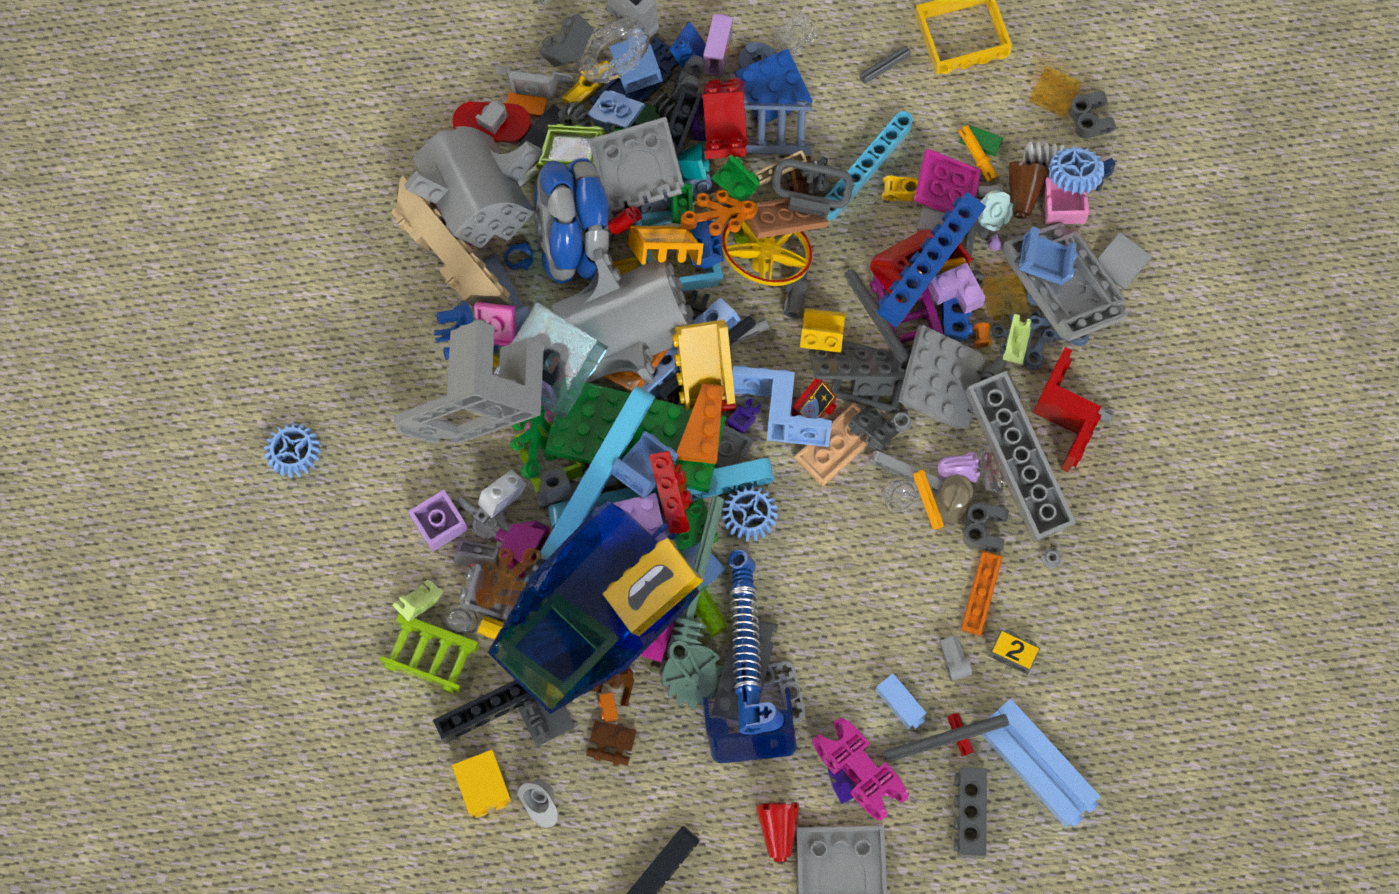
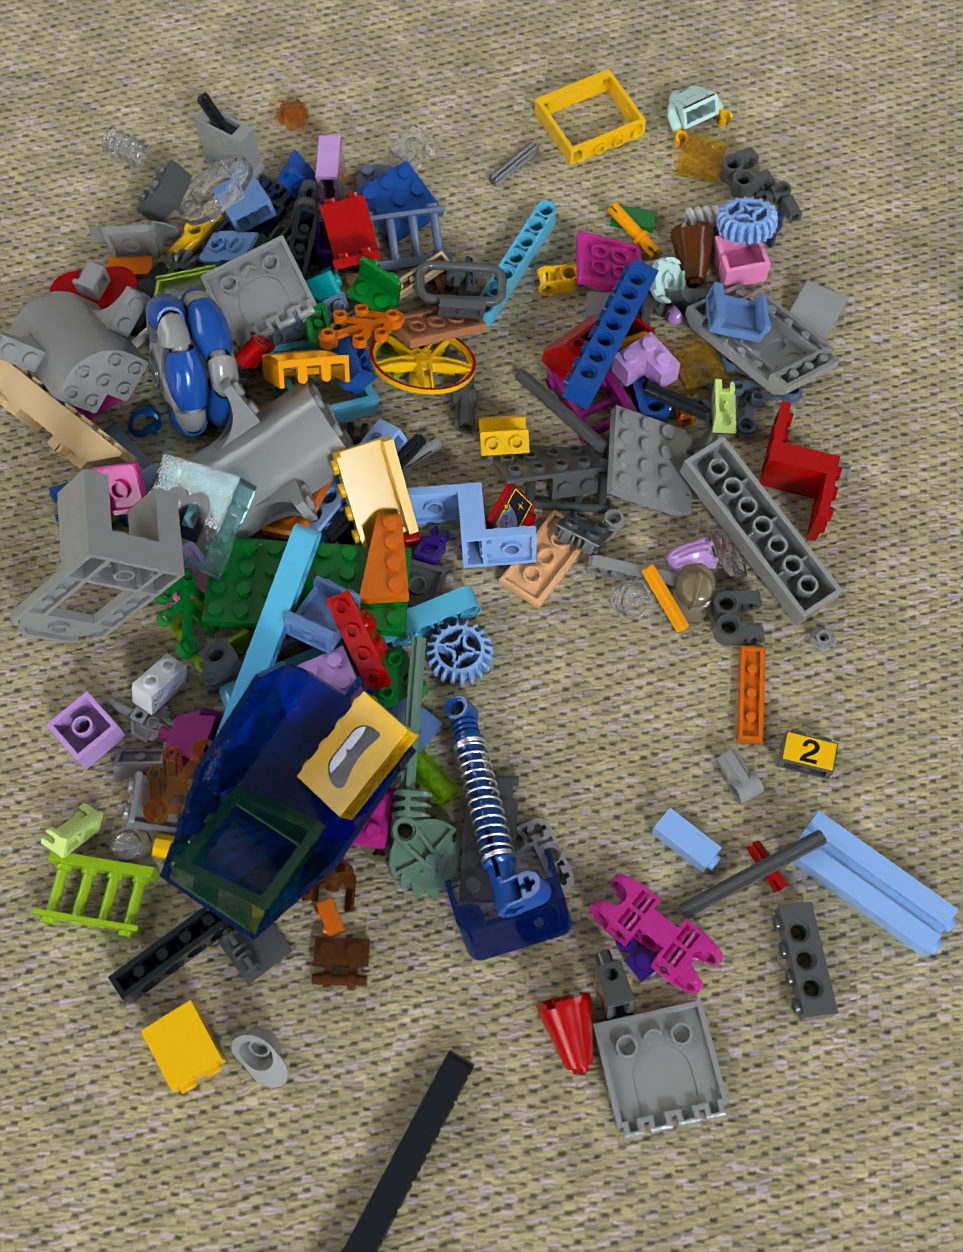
camera: 10 degrees left, 5 degrees down
none -> dark grey torso [594,950,635,1021]
none -> black axle [643,381,711,421]
none -> light aqua torso [667,85,732,148]
none -> dark grey slope [667,288,711,317]
none -> dark grey bar [755,182,802,223]

